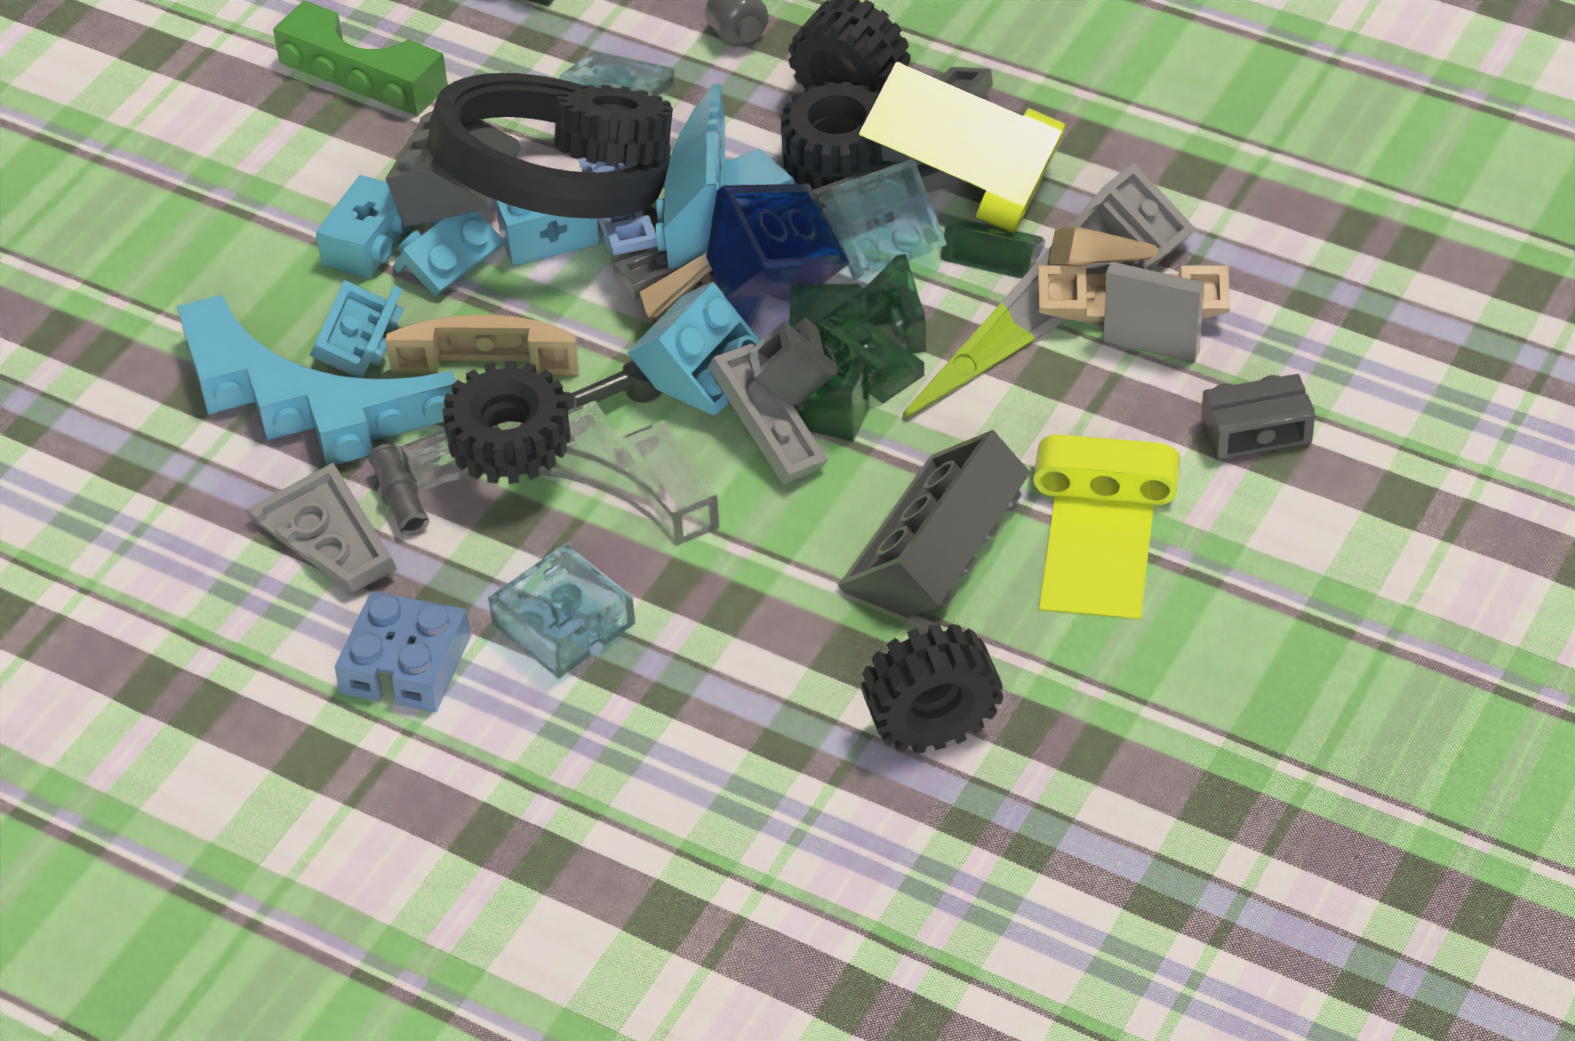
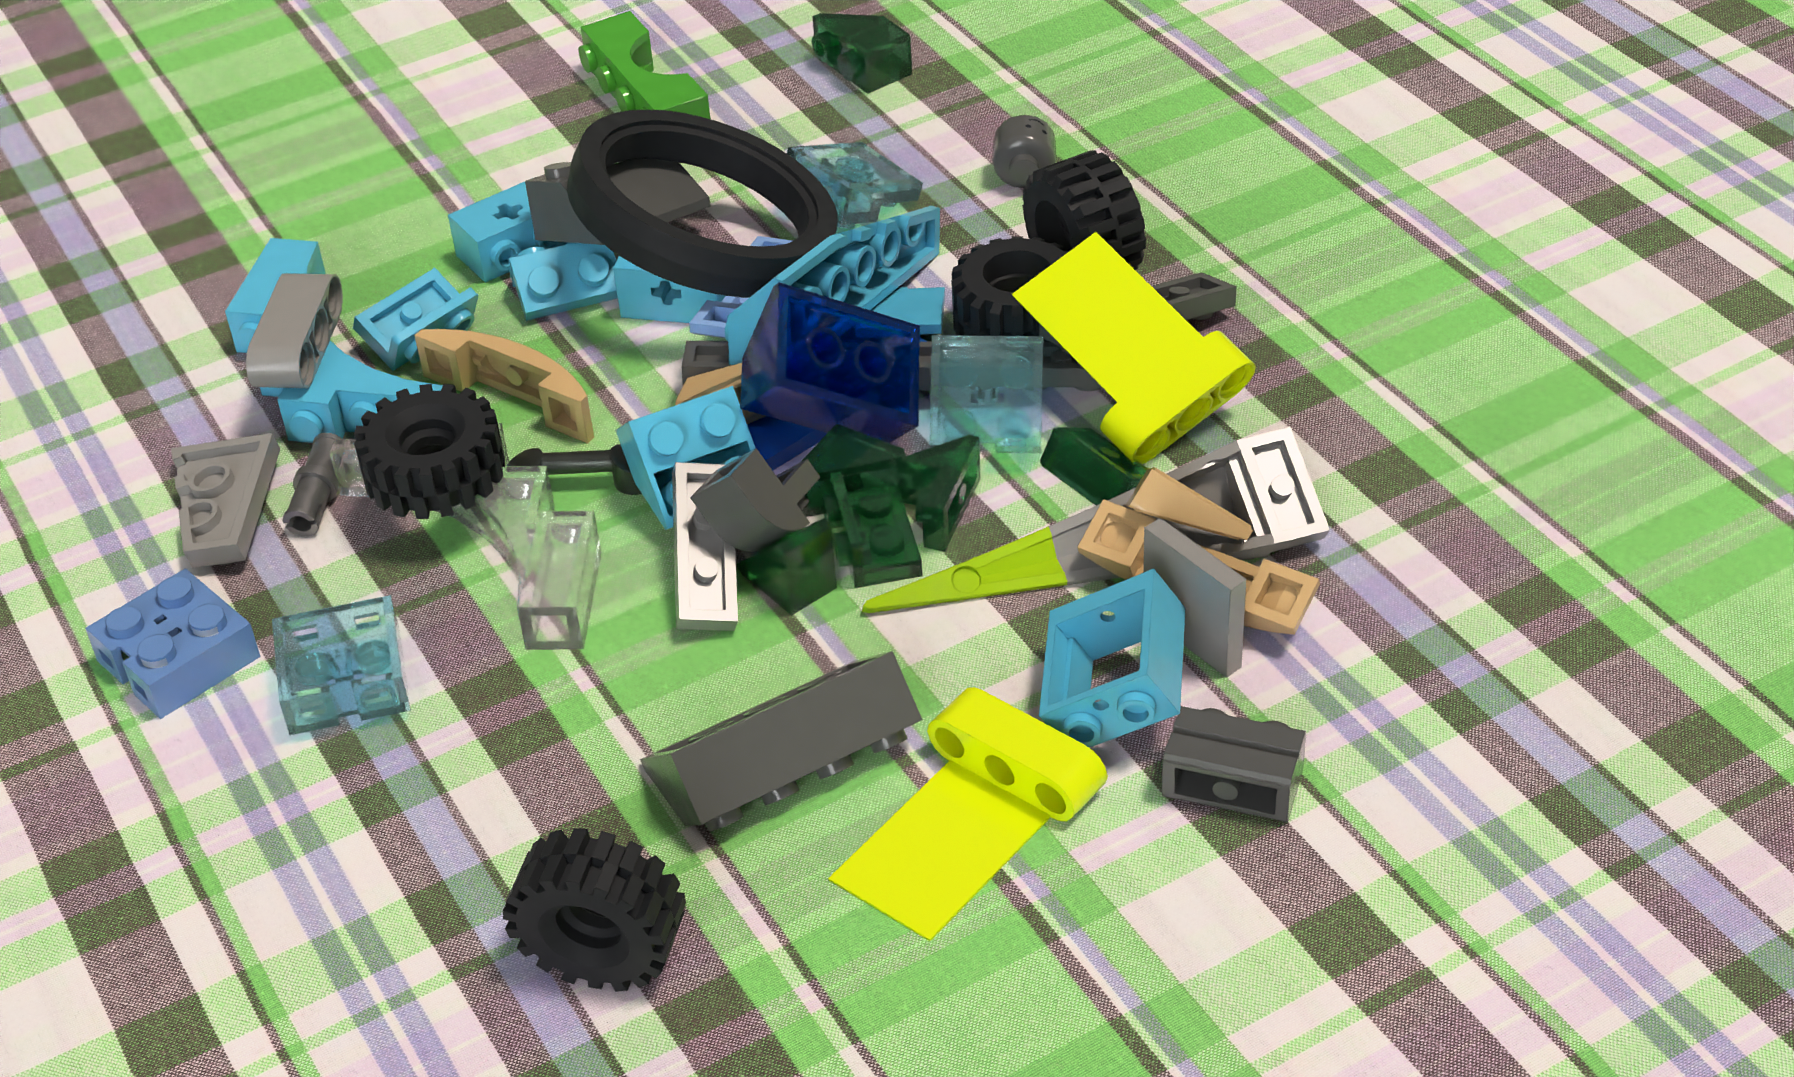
camera: 30 degrees right, 5 degrees down
black tyre [554,84,673,167] -> none
none -> light grey beam [246,273,343,388]
none -> medium azure window [1039,568,1185,748]

